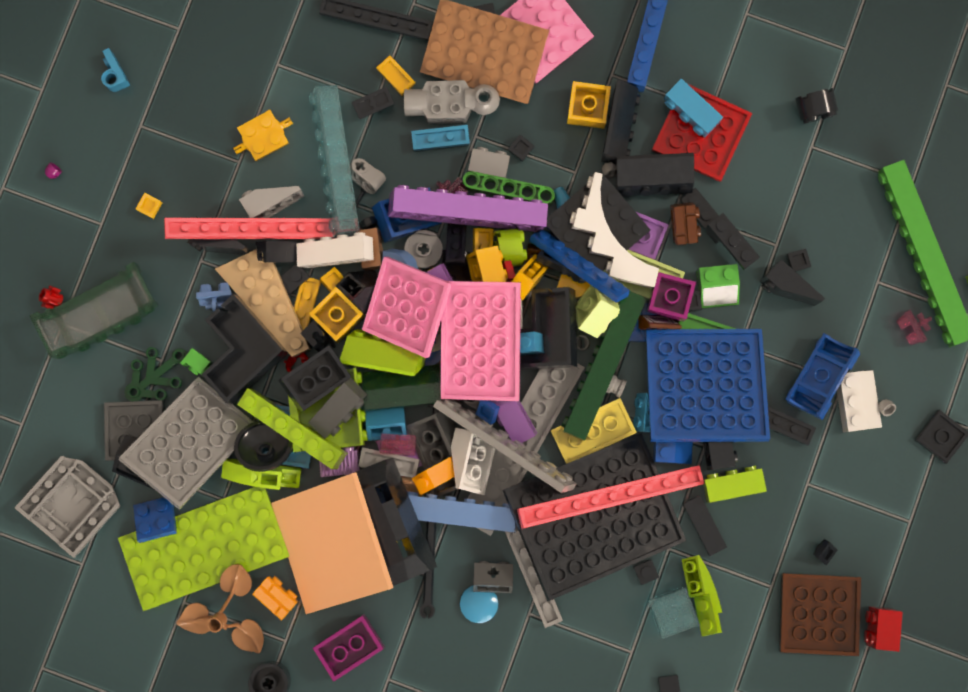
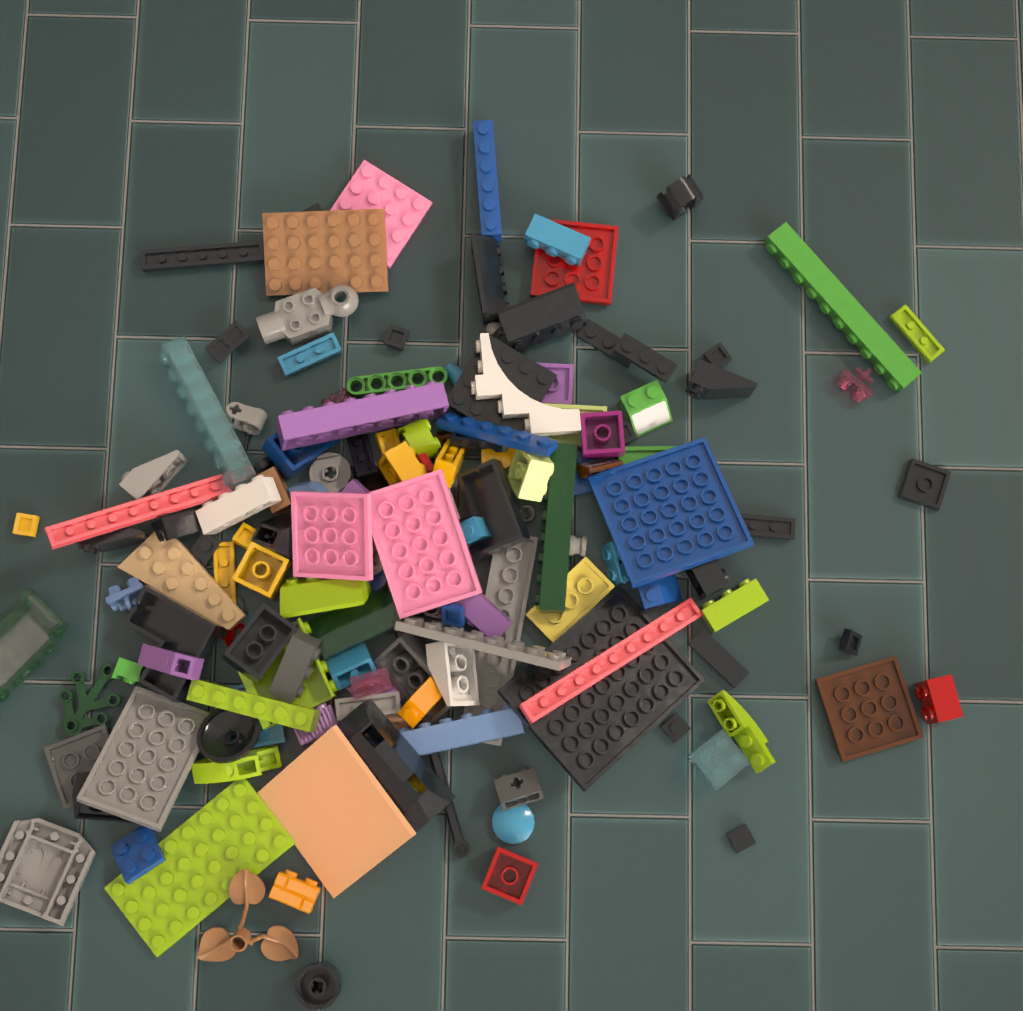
camera: 25 degrees left, 5 degrees down
yellow plate [233,110,293,161] -> none
black hinge [300,320,336,352] -> none
magenta brick [313,614,385,682] -> none
yellow tile [376,56,416,96] -> none
light grey brick [468,147,510,178] -> none
light grey plate [505,525,563,628] -> none
yellow brick [567,81,611,129] -> none
reddish brown brick [670,202,701,245] -> none
blue piece [786,333,860,420] -> none
white slope [837,370,882,433] -> none
light grey hinge [879,399,896,416] -> none
none -> medium lavender slope [137,643,204,680]
none -> red brick [481,846,538,906]

